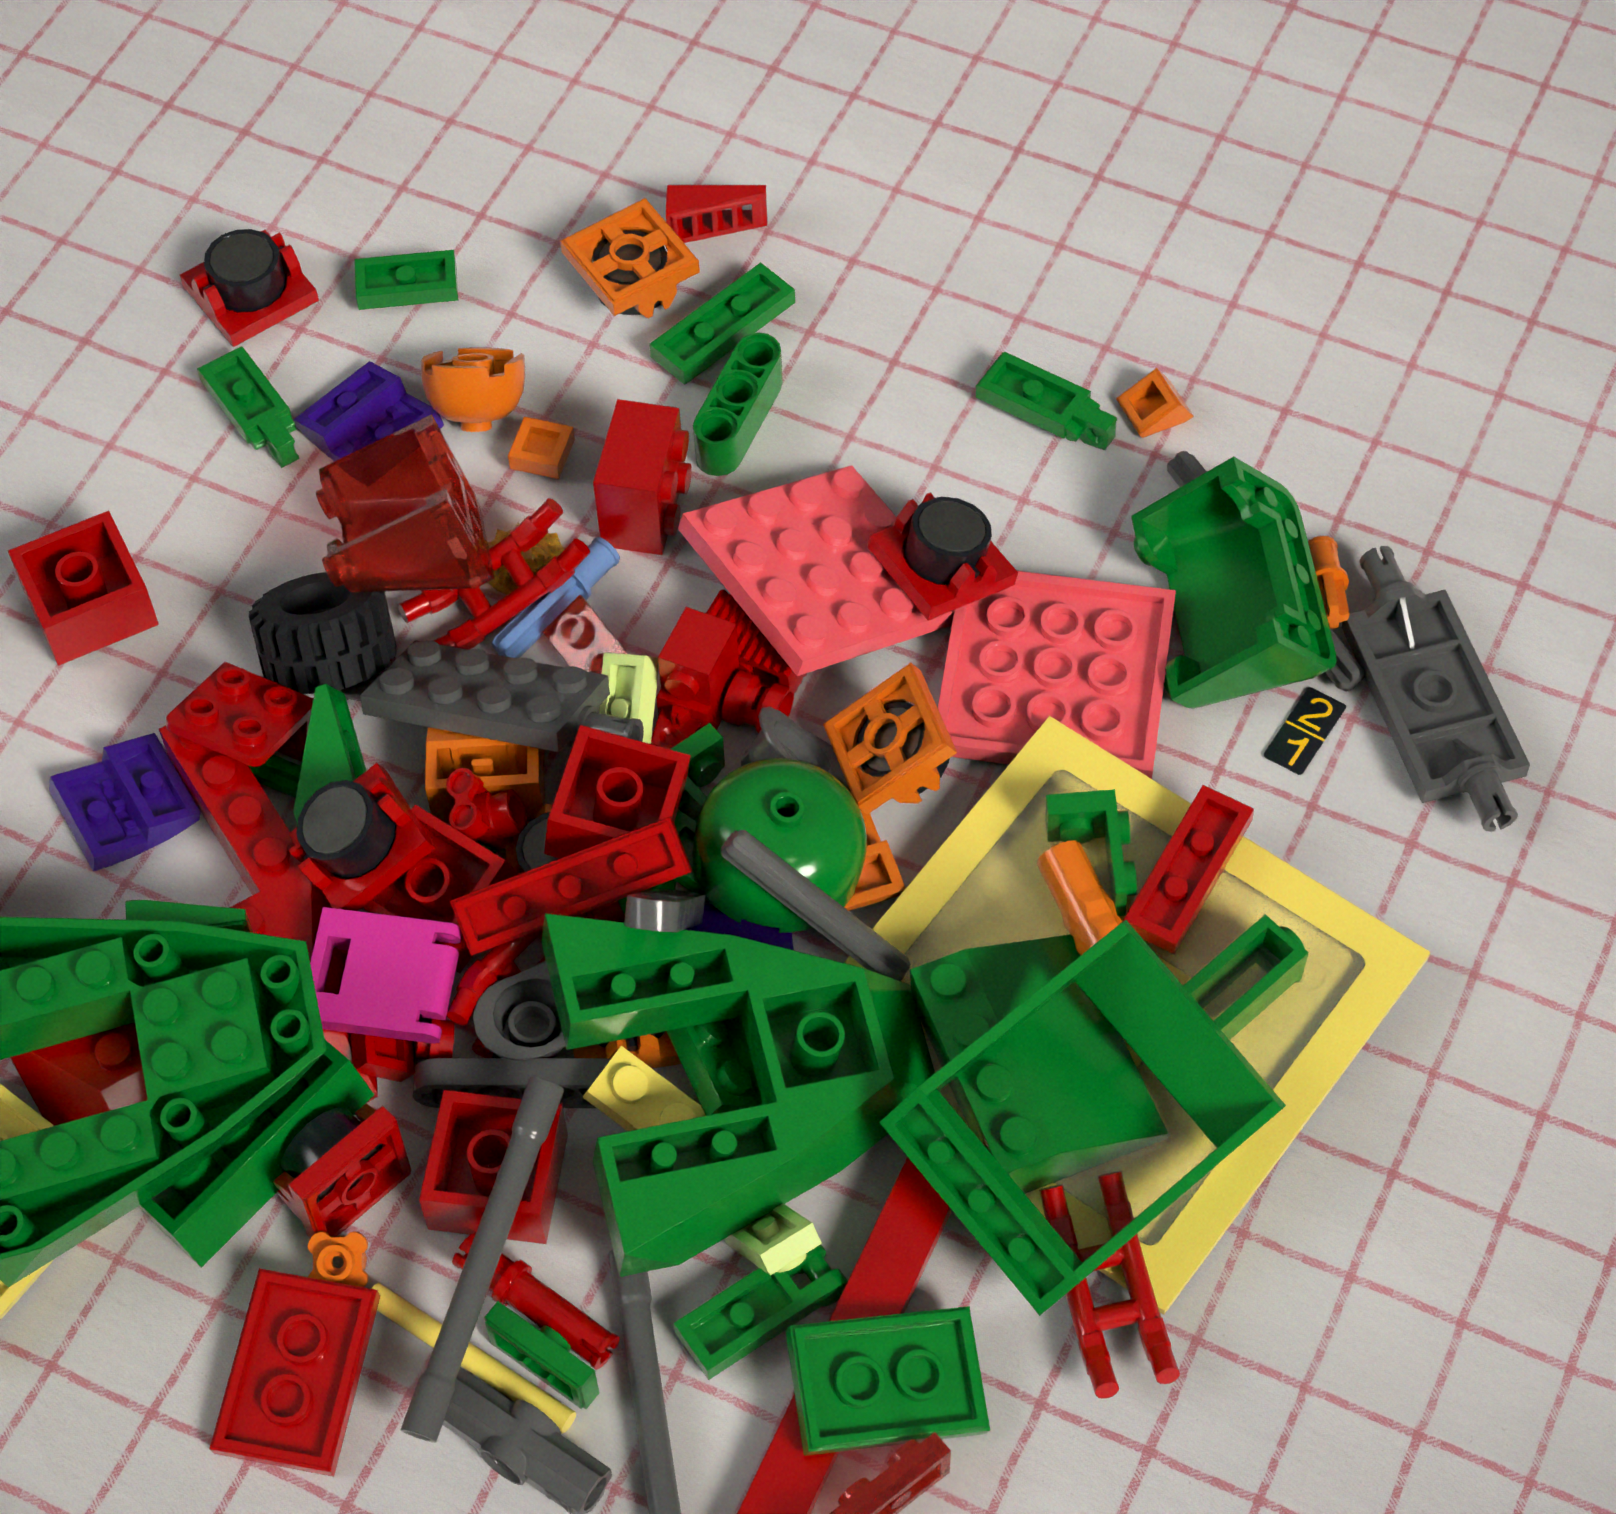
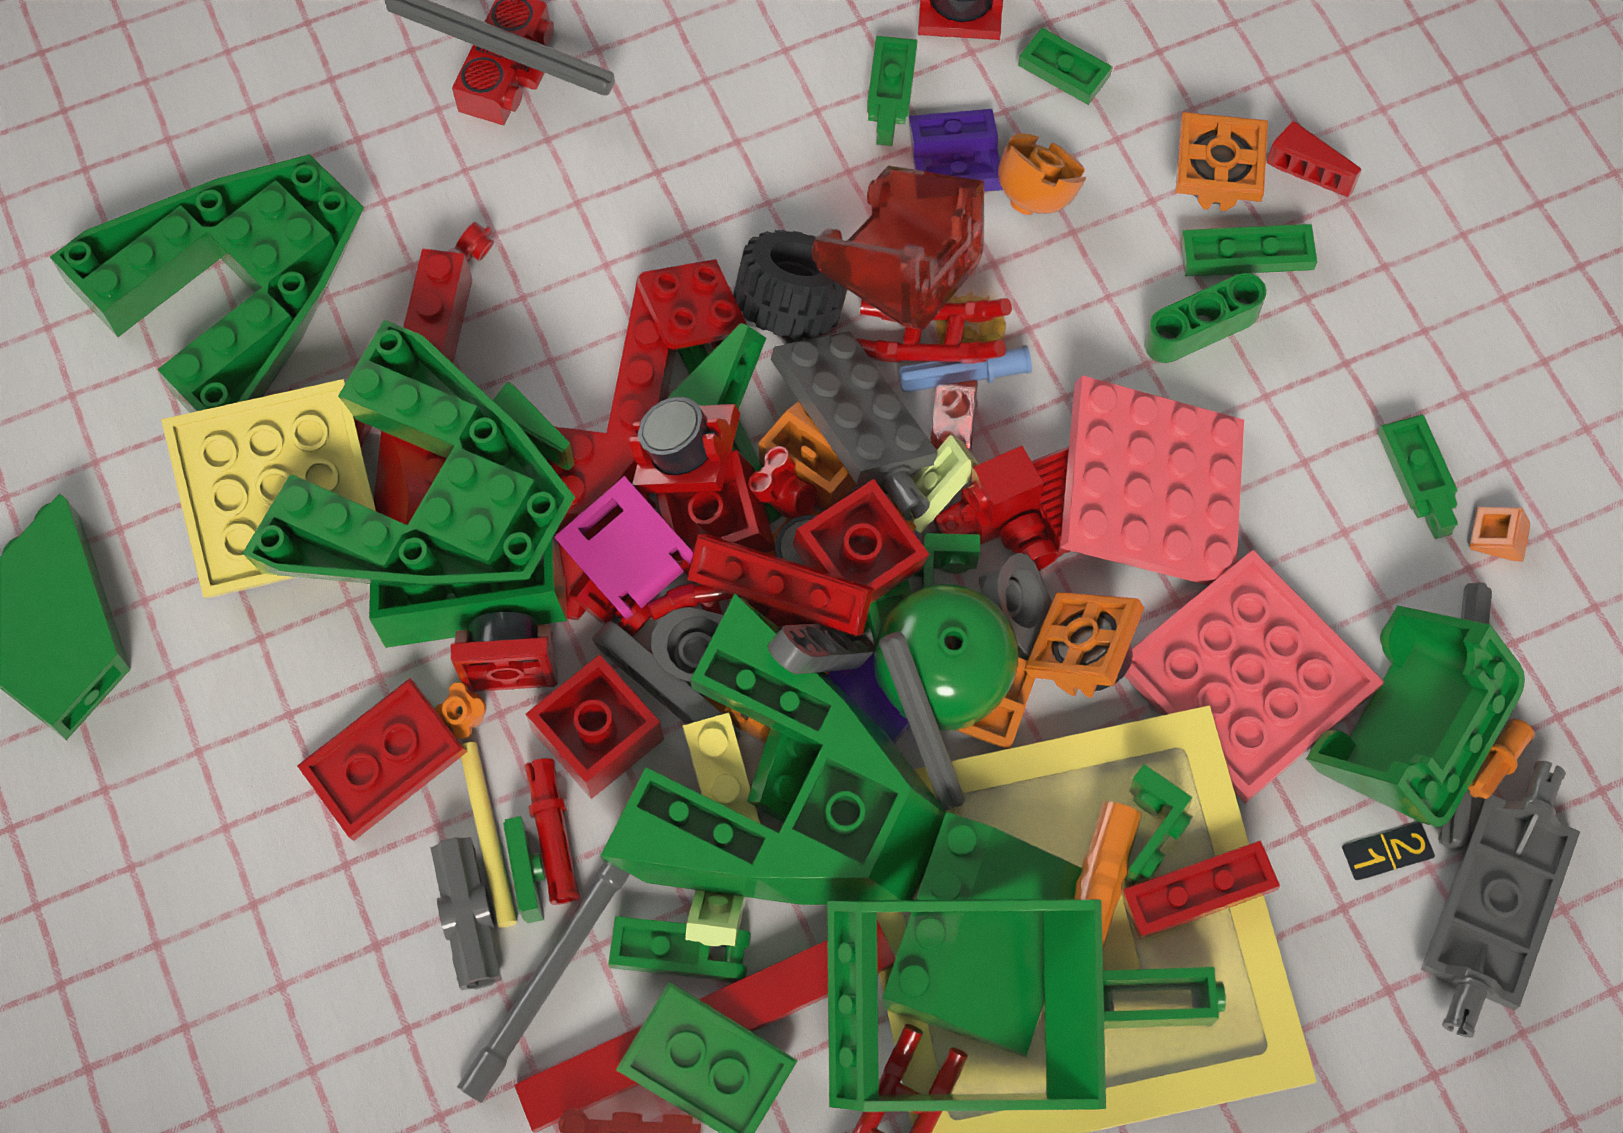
camera: 40 degrees right, 10 degrees up
red brick [8,510,159,666] -> none
dark purple slope [49,733,201,872] -> none
dark grey piece [400,1077,564,1443] -> none
orange plate [508,416,575,479] -> none
red brick [593,399,692,555] -> none
piece [867,492,1018,620] -> none

